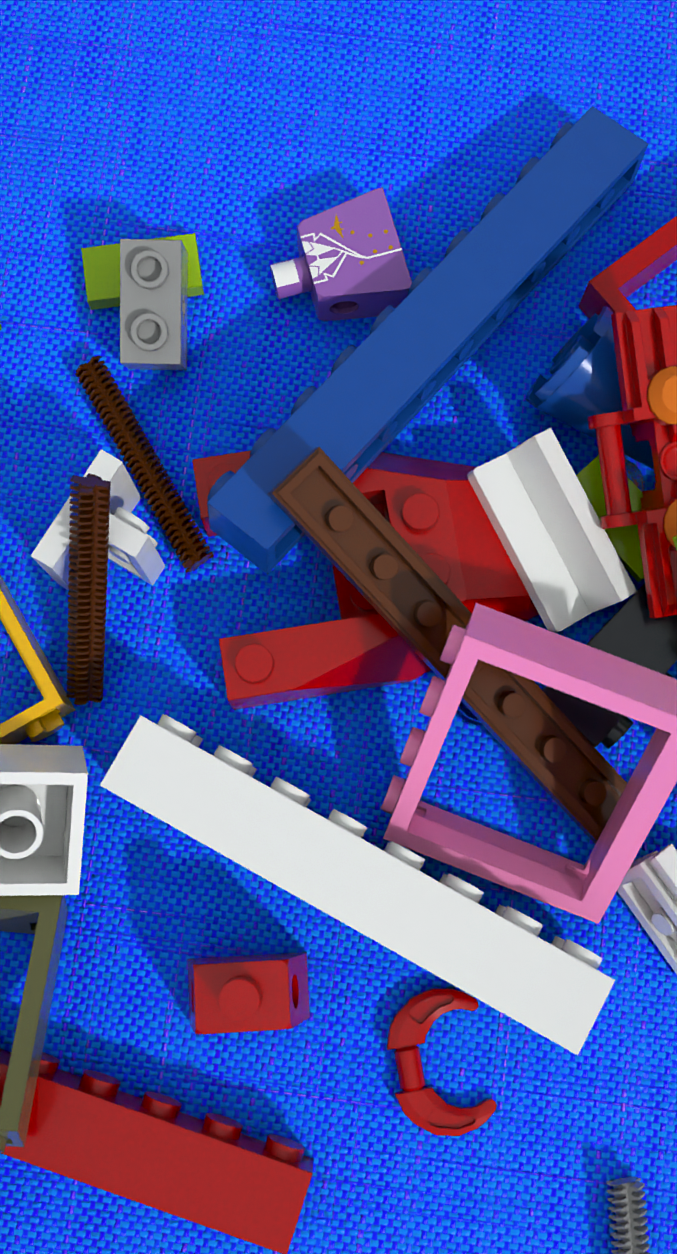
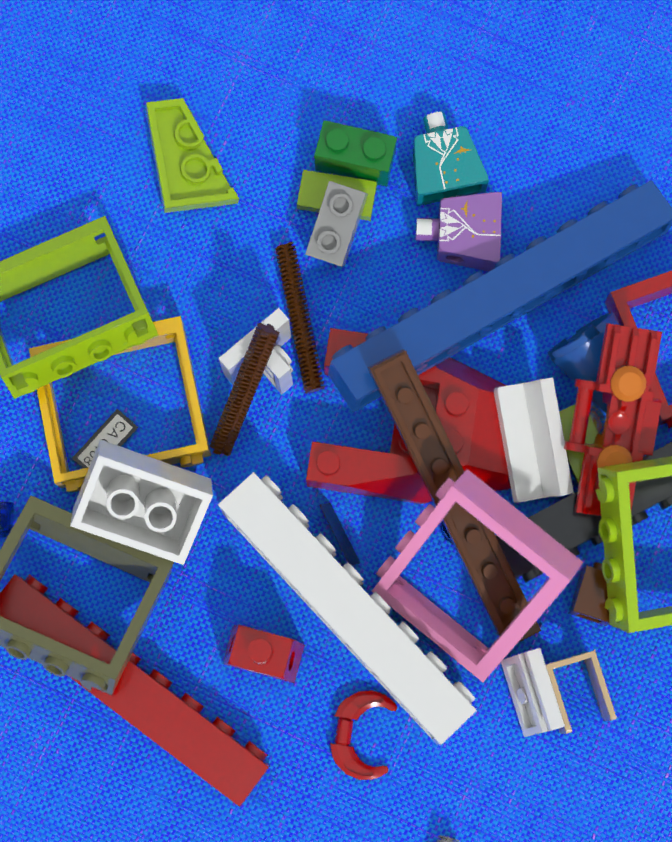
camera: 20 degrees right, 0 degrees up
none -> green brick [314,120,397,187]
none -> sticker [319,503,360,566]
none -> teal torso [413,112,489,206]

